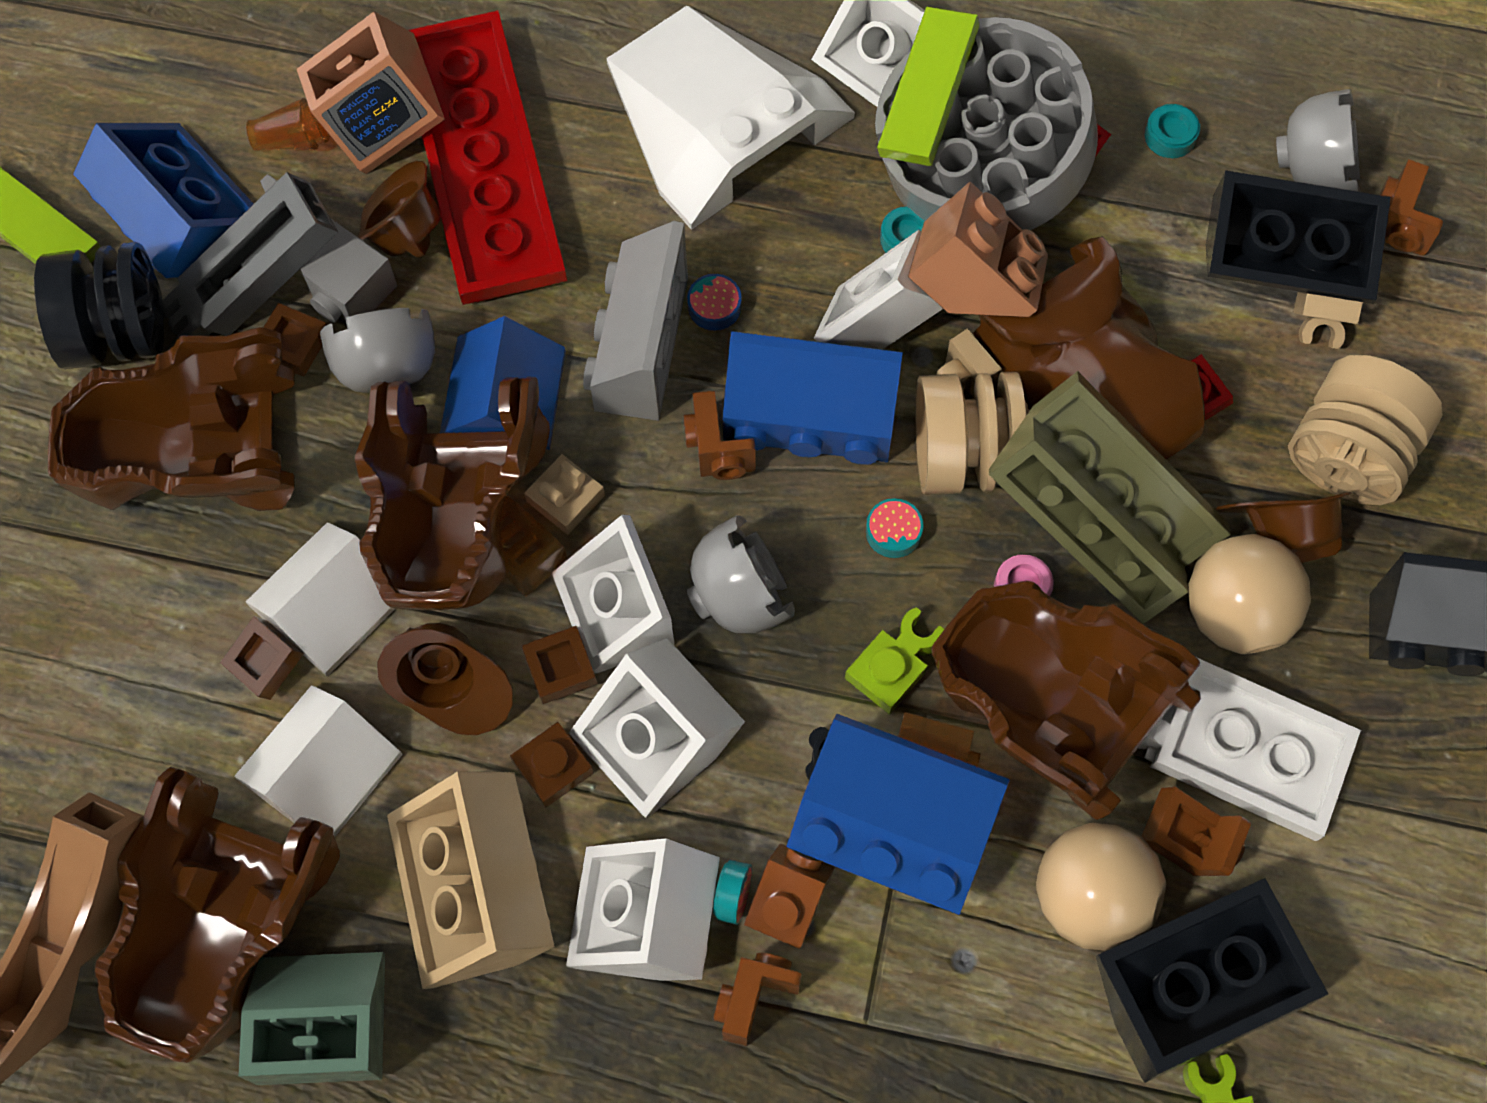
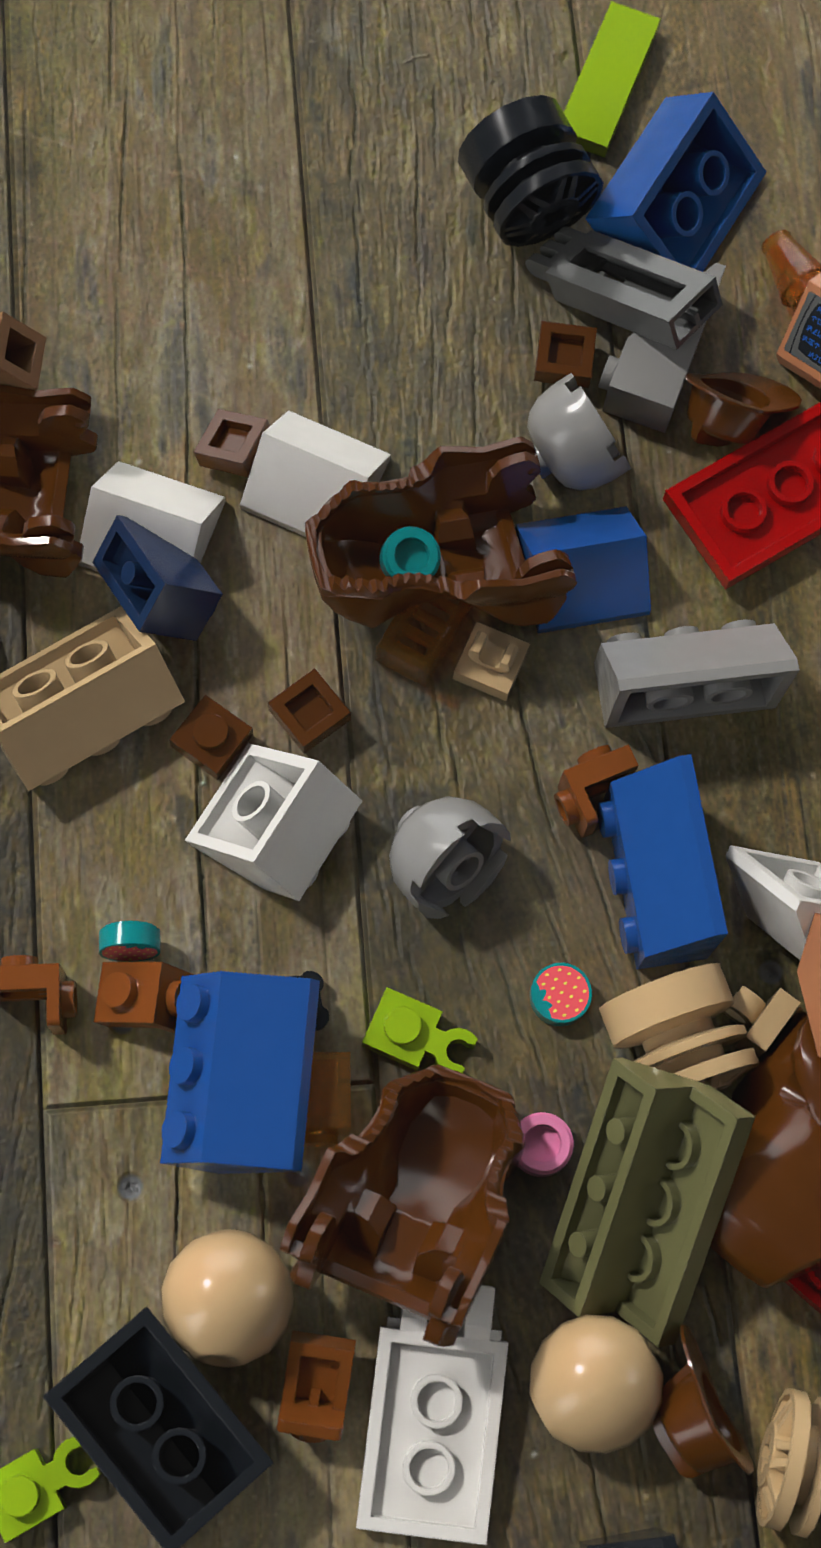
camera: 65 degrees right, 5 degrees up
reddish brown animal [48,327,295,511] -> none
reddish brown piece [377,623,513,735] -> none
white slope [552,515,674,673] -> none
white slope [566,838,720,981] -> none
tile [687,274,742,331] -> none
none -> dark blue slope [92,515,223,641]
none -> teal tile [380,527,441,577]

